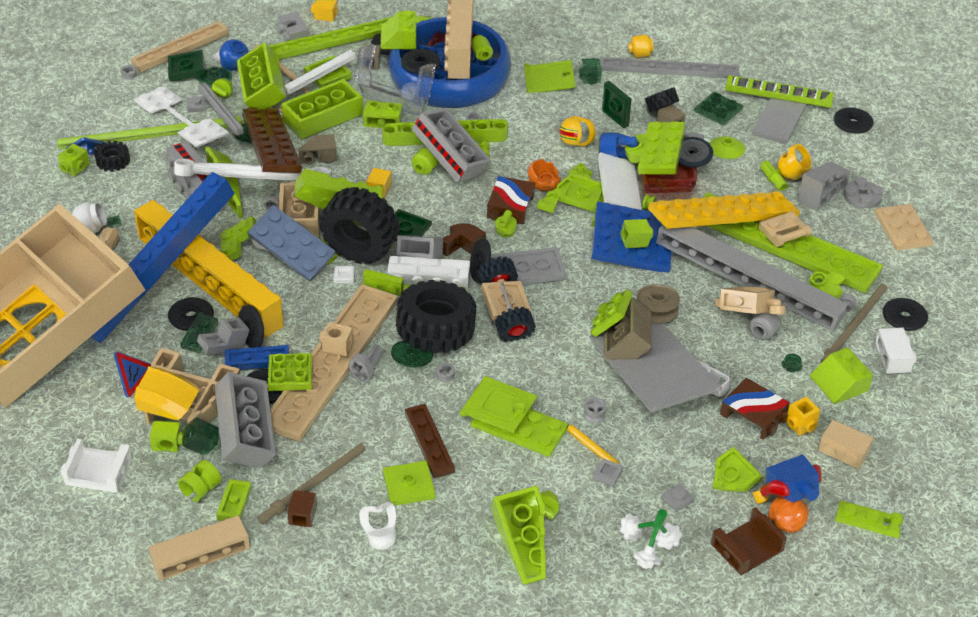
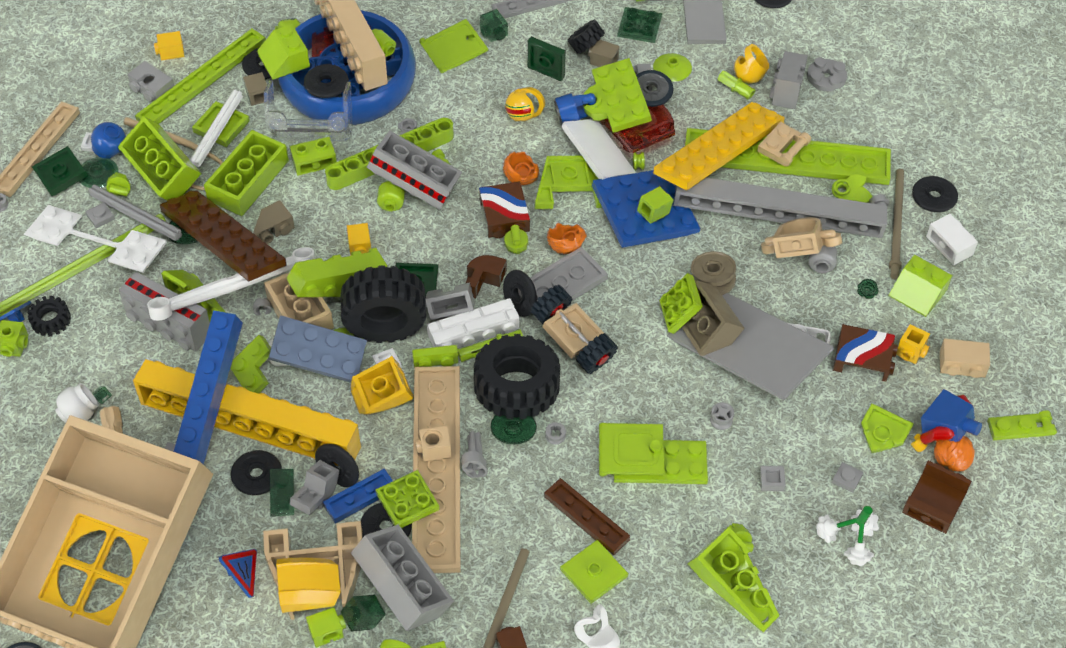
camera: 25 degrees left, 10 degrees up
yellow bar [567,424,620,464] -> none
lime plant [569,163,593,179] -> none
tan plate [874,204,934,251] -> none
none -> yellow slope [351,356,414,414]
none -> orange hair [547,223,587,254]

